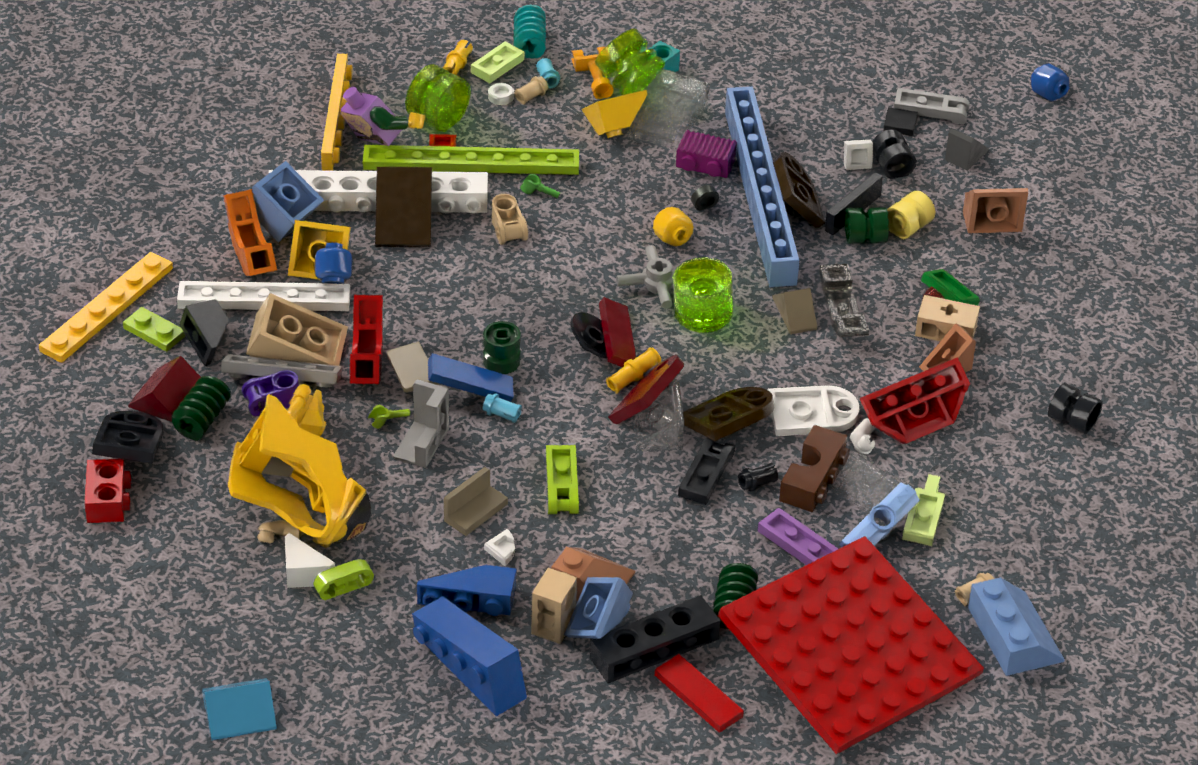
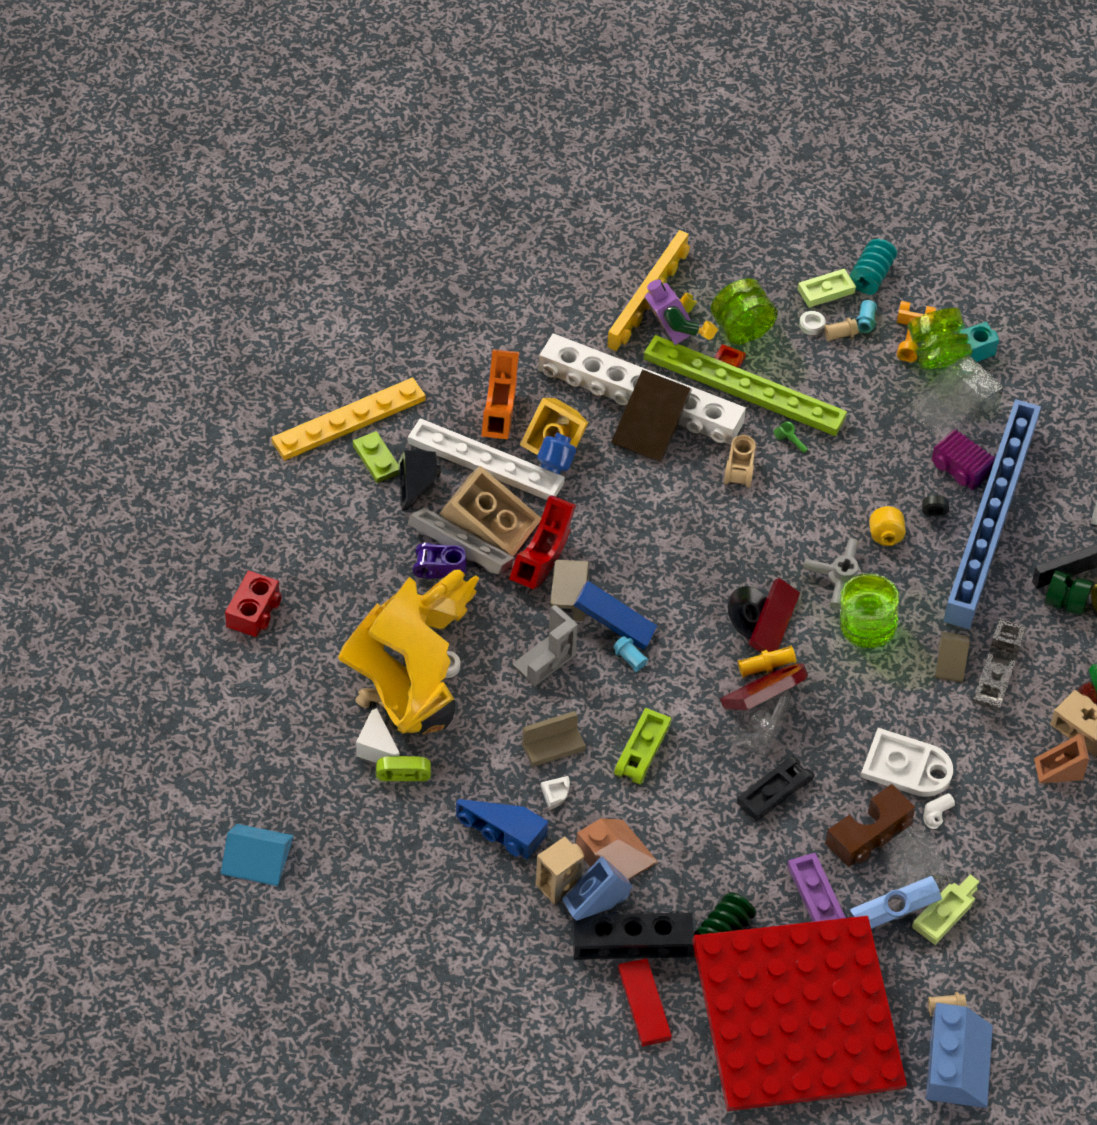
camera: 25 degrees right, 10 degrees up
black tile [92,411,163,464] -> none
dark red slope [128,356,201,422] -> none
dark green piece [172,376,231,441] -> none
medium blue slope [252,161,324,243] -> none
lime hand [368,405,410,429] -> none
blue wedge [412,596,527,716] -> none
yellow pin [440,40,473,81] -> none
dark green wheel [483,321,521,374] -> none
yellow slope [582,90,647,139] -> none
dark brown tile [679,387,774,441] -> none
black pin [738,463,778,491] -> none
dark brown tile [773,152,826,228] -> none
red wedge [860,357,970,444] -> none

